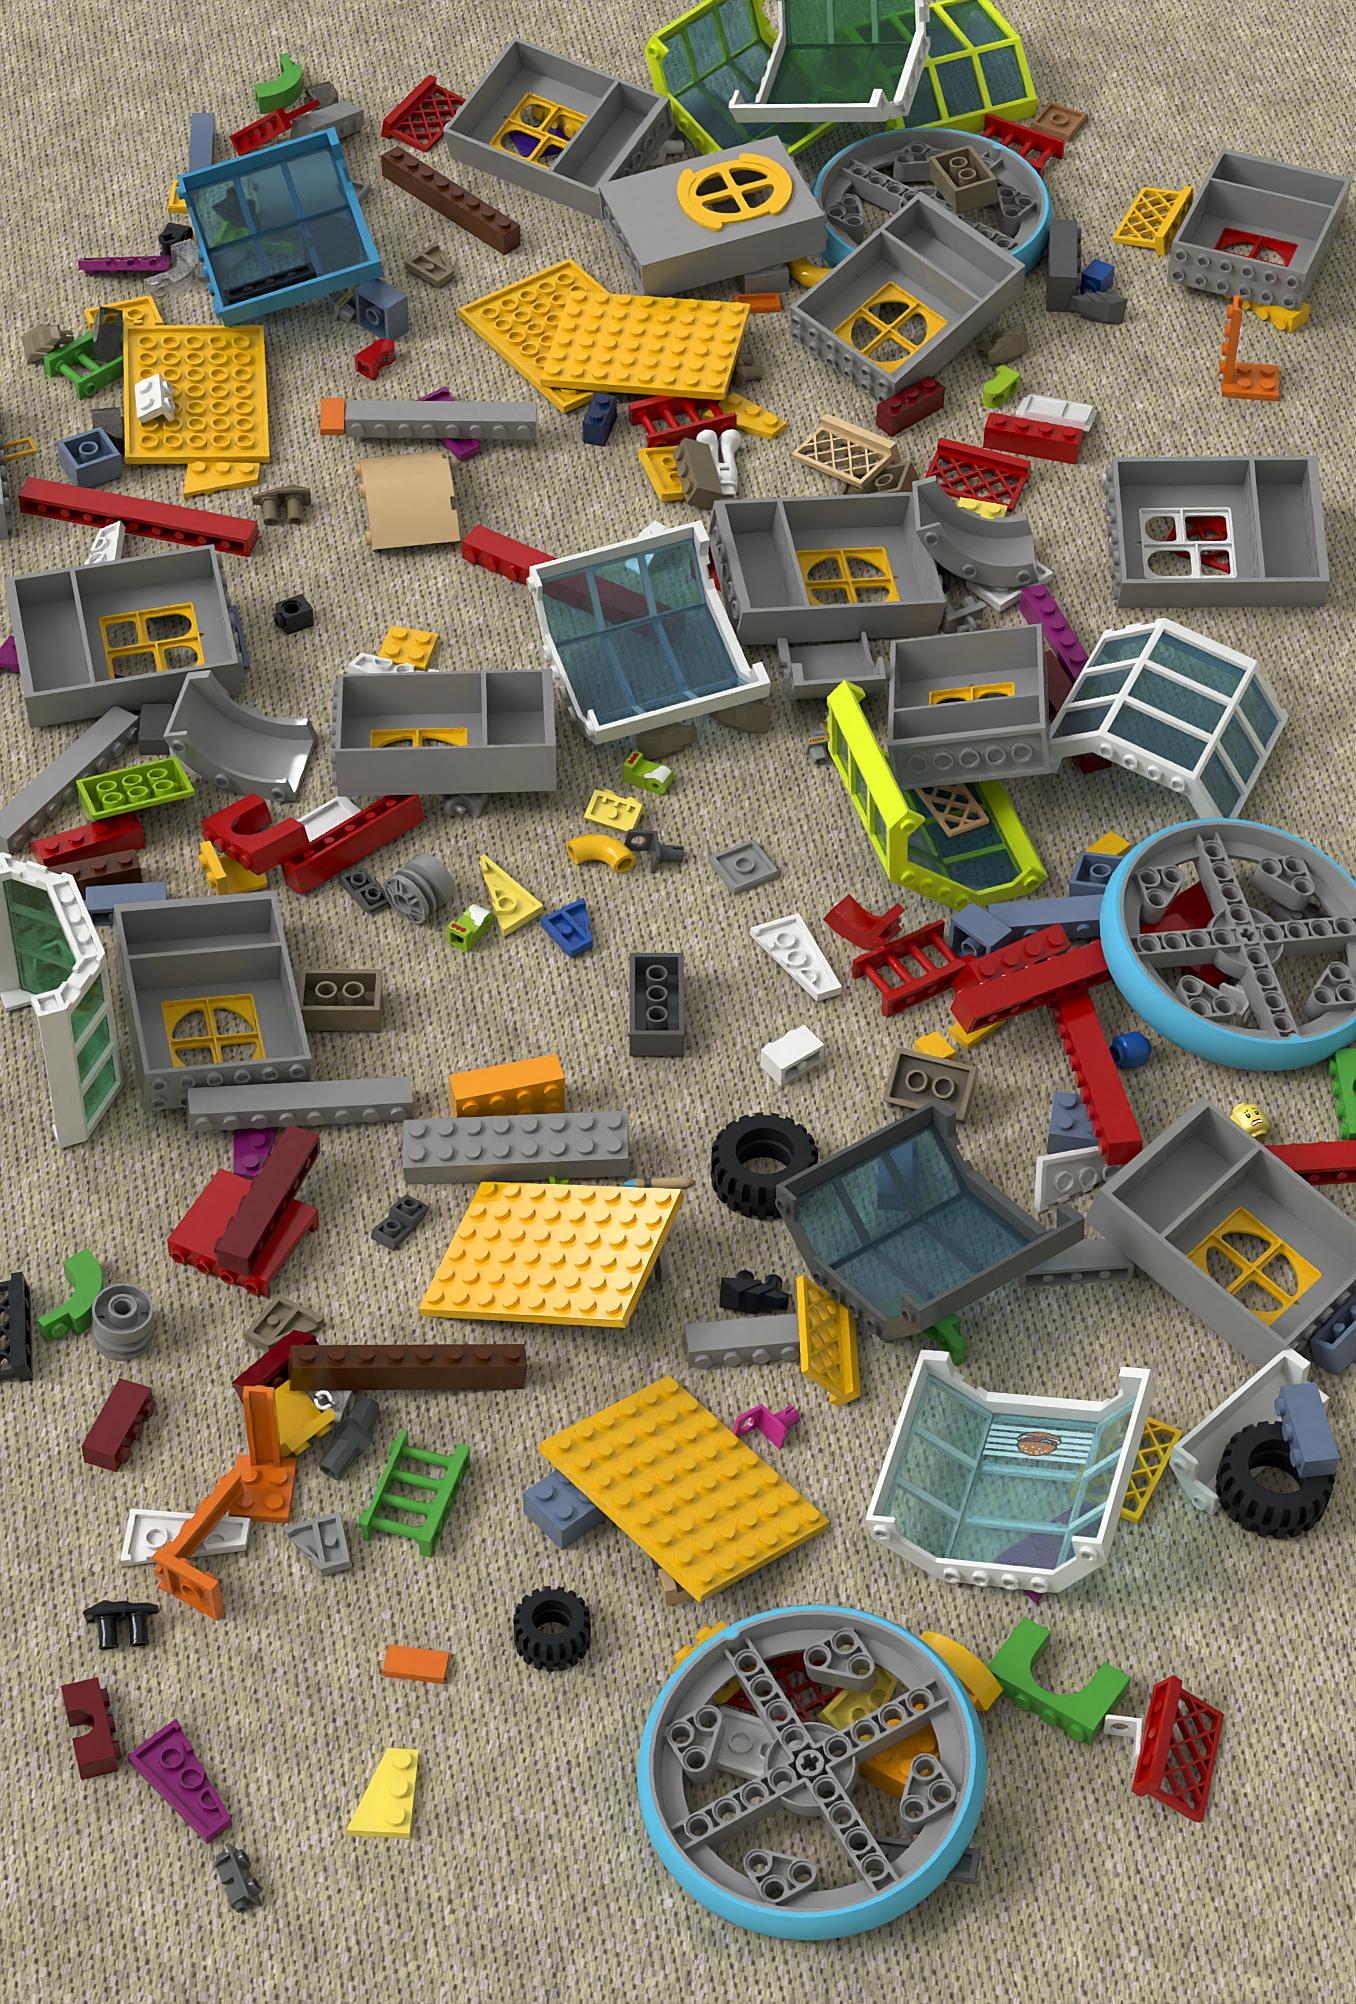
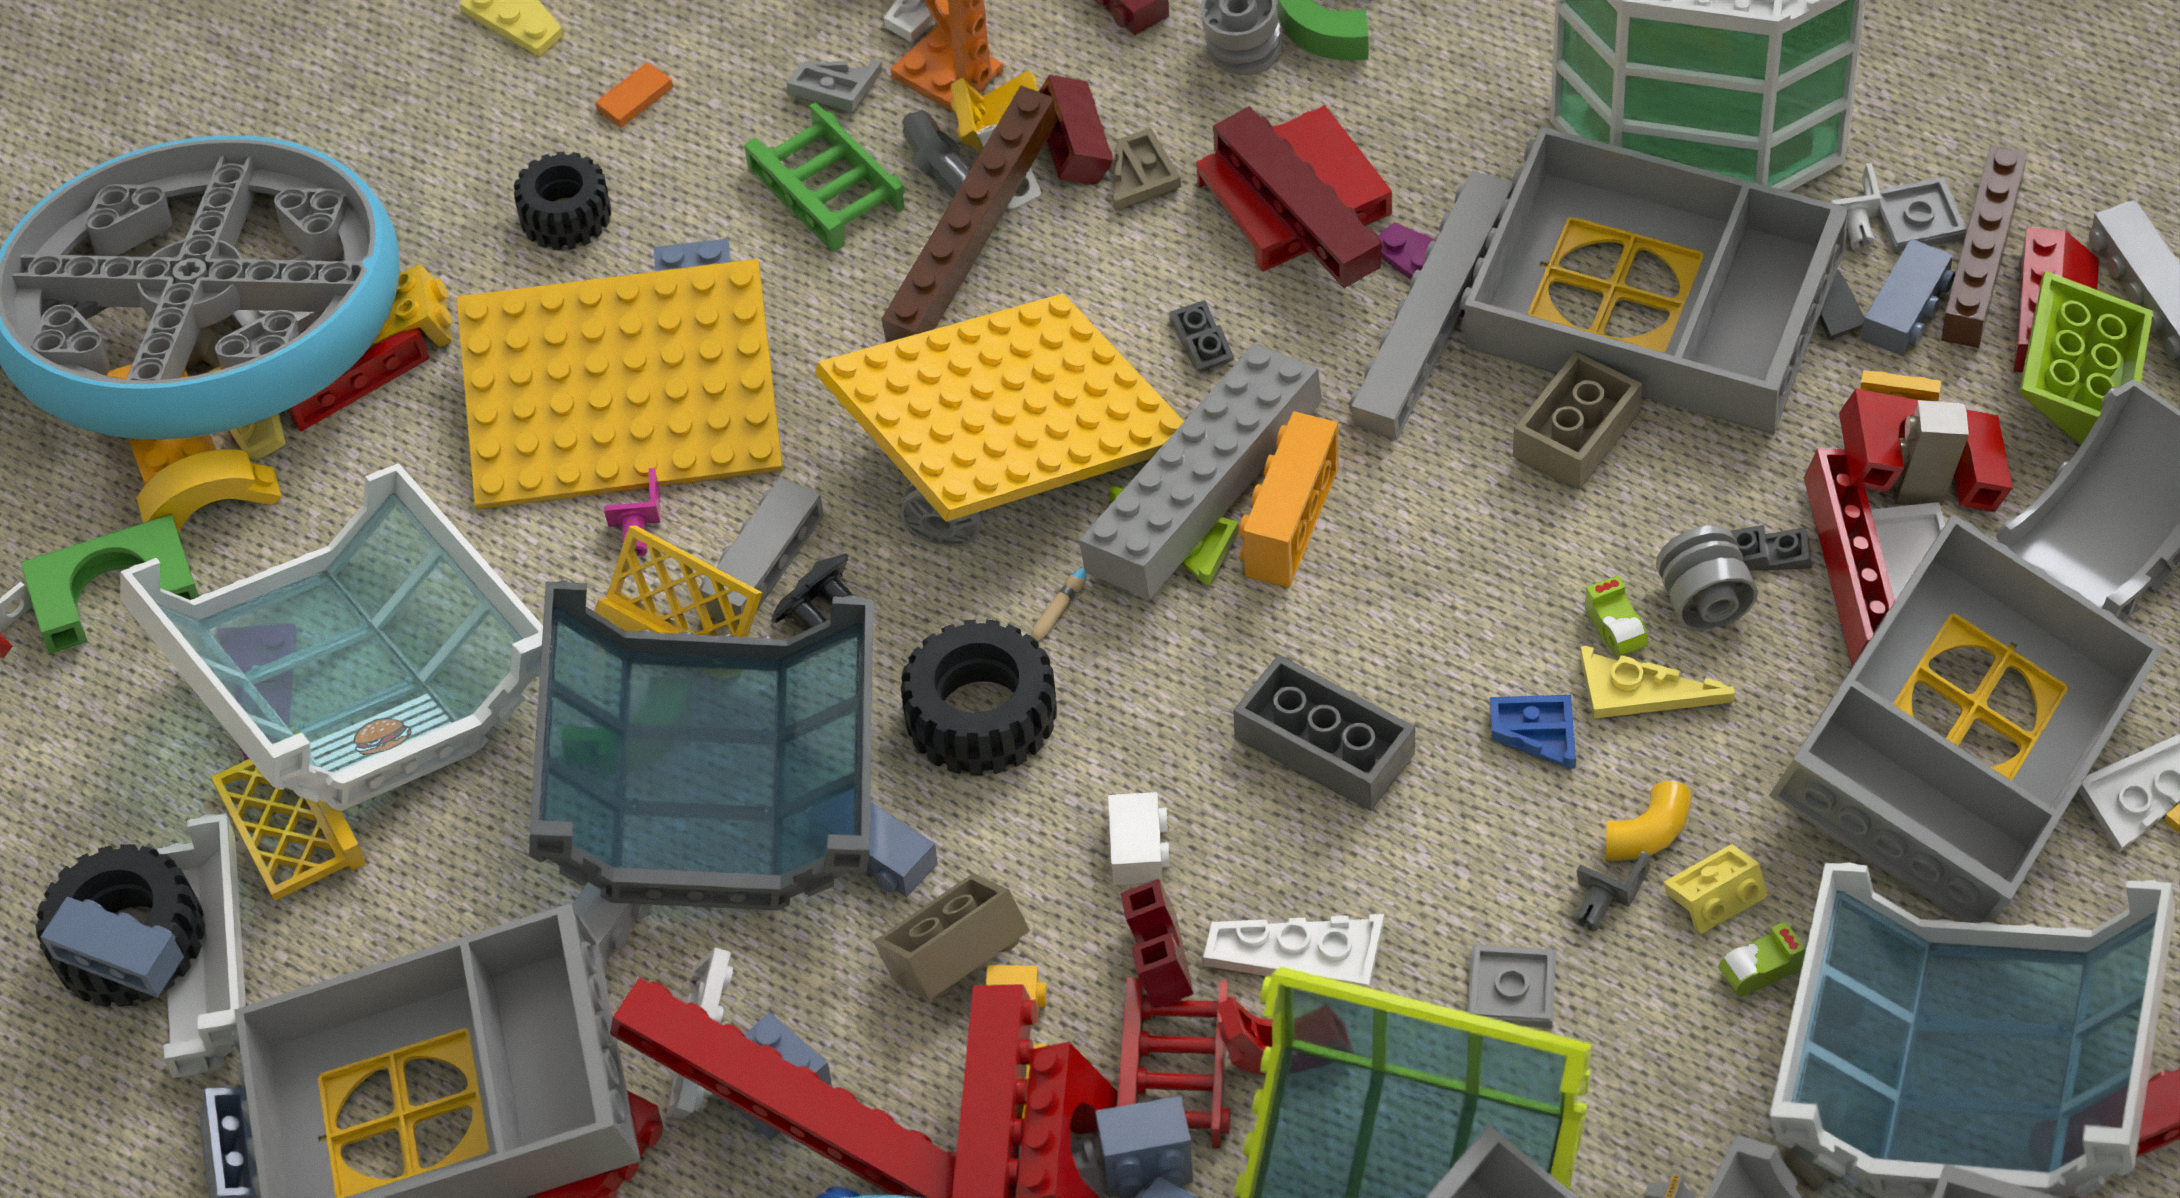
camera: 130 degrees right, 5 degrees up
none -> dark red arch [1120,879,1194,1009]
none -> dark tan brick [1891,400,1969,506]

